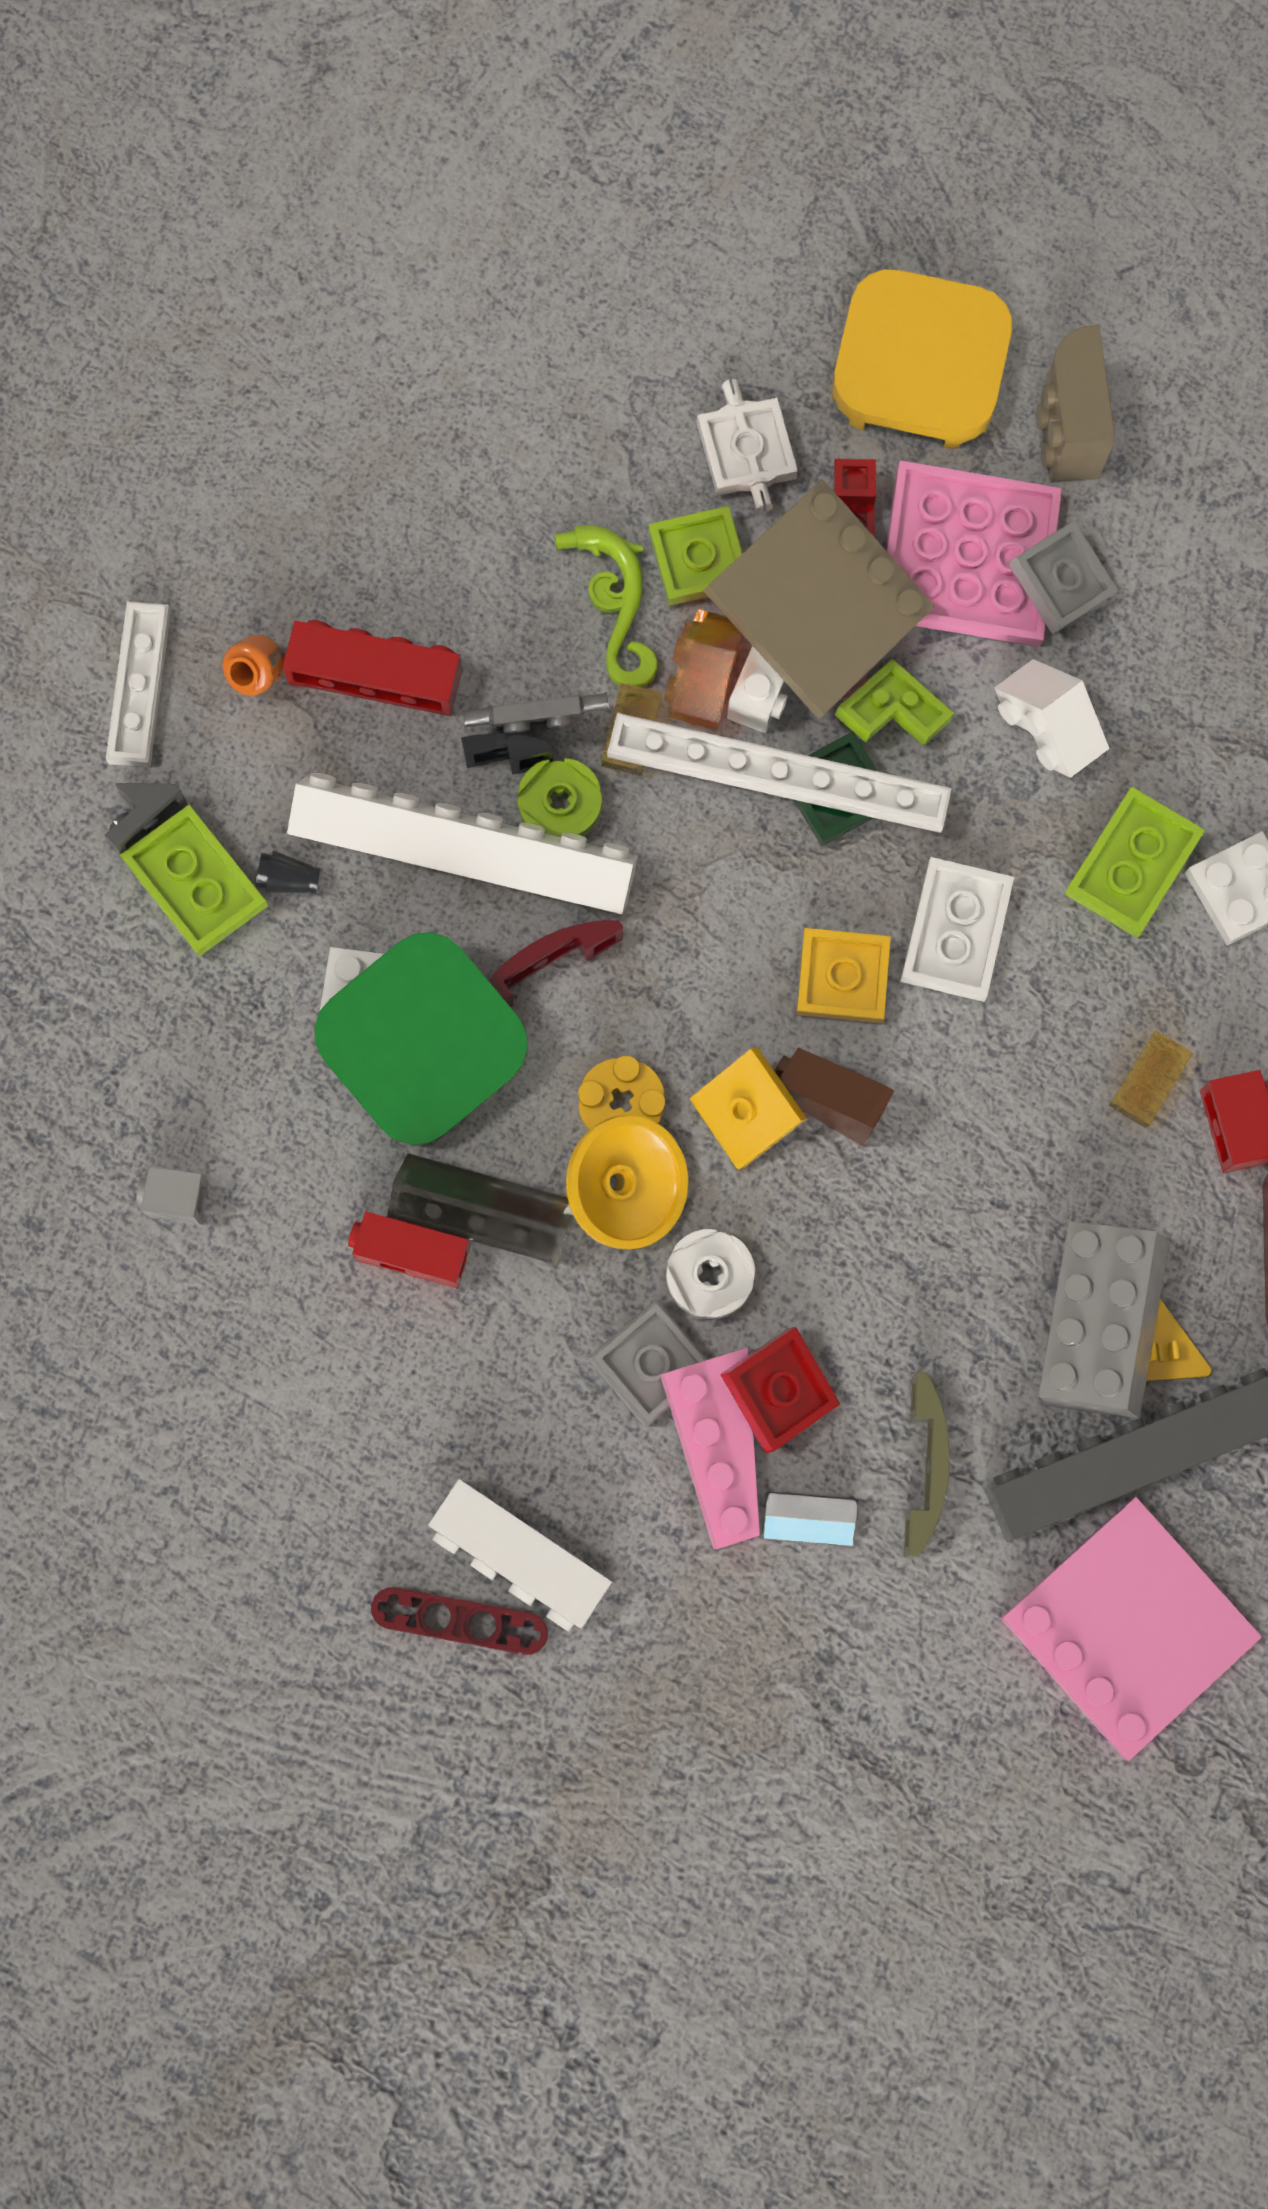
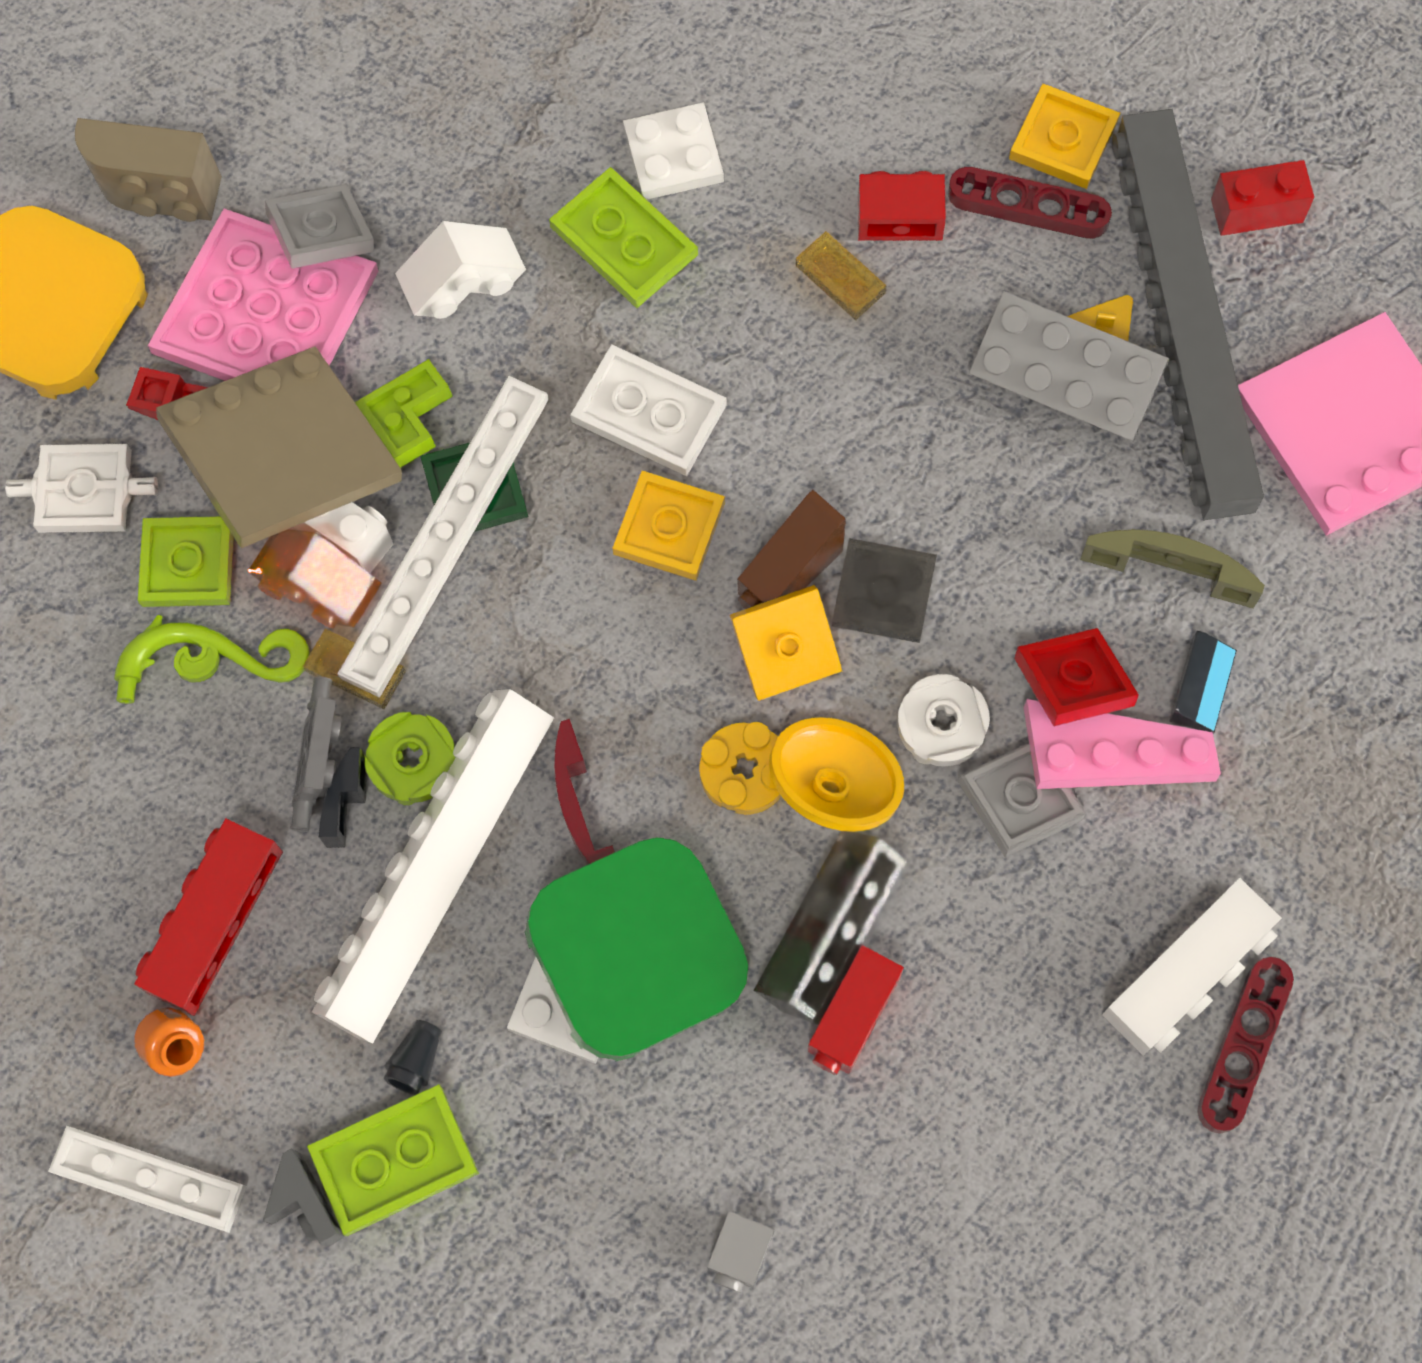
camera: 70 degrees left, 5 degrees down
none -> clear smoke plate [832,538,937,643]

